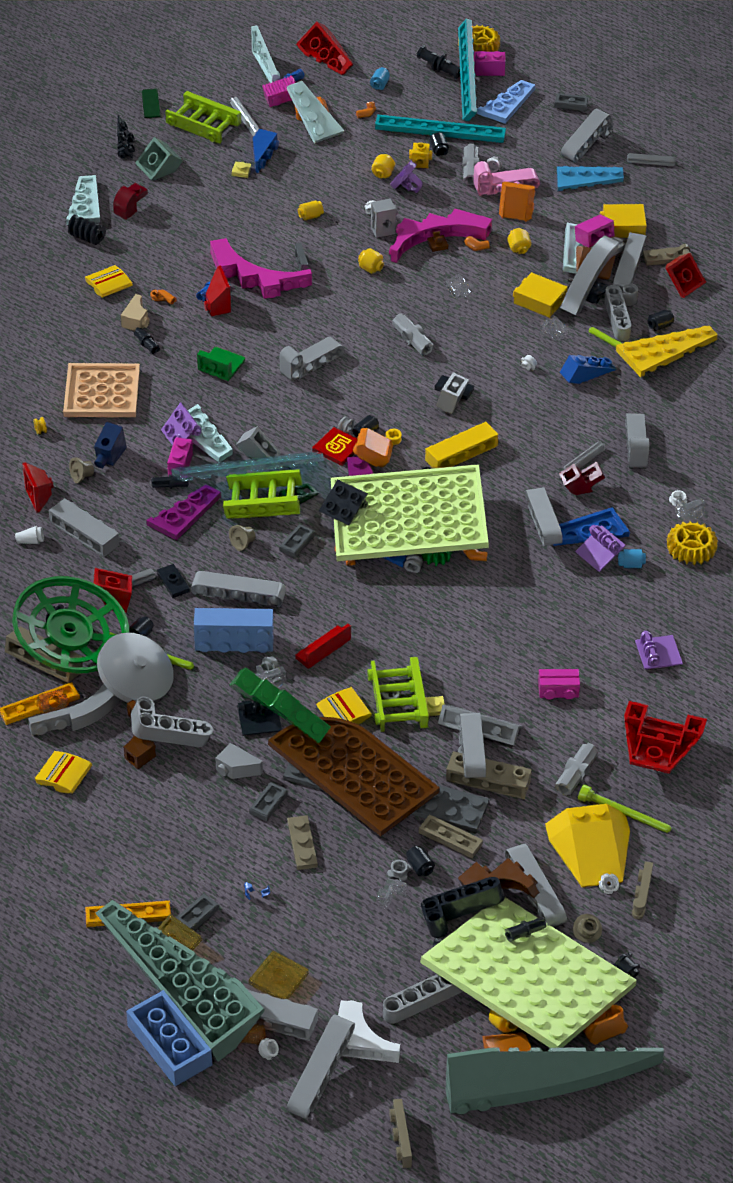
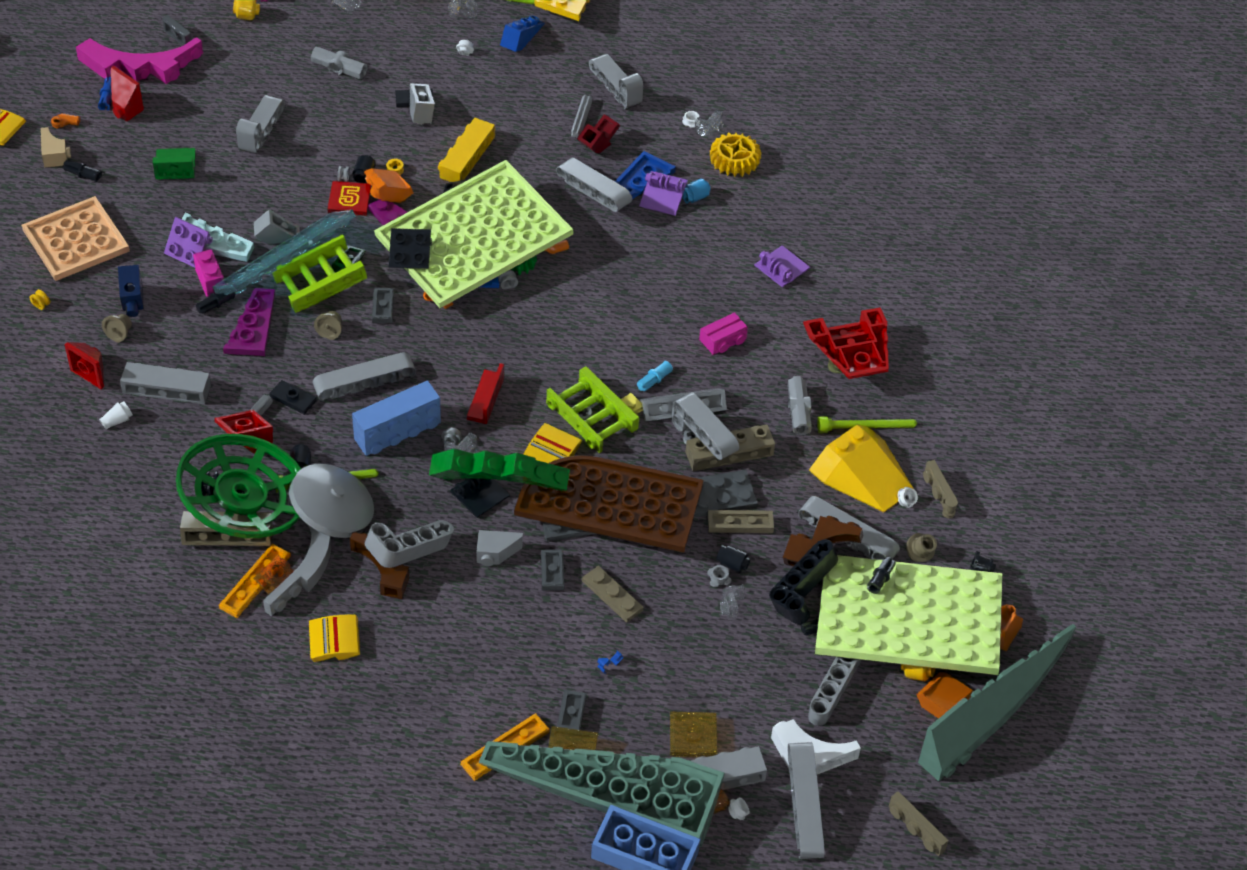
camera: 35 degrees left, 5 degrees up
none -> medium azure axle [637,361,673,392]

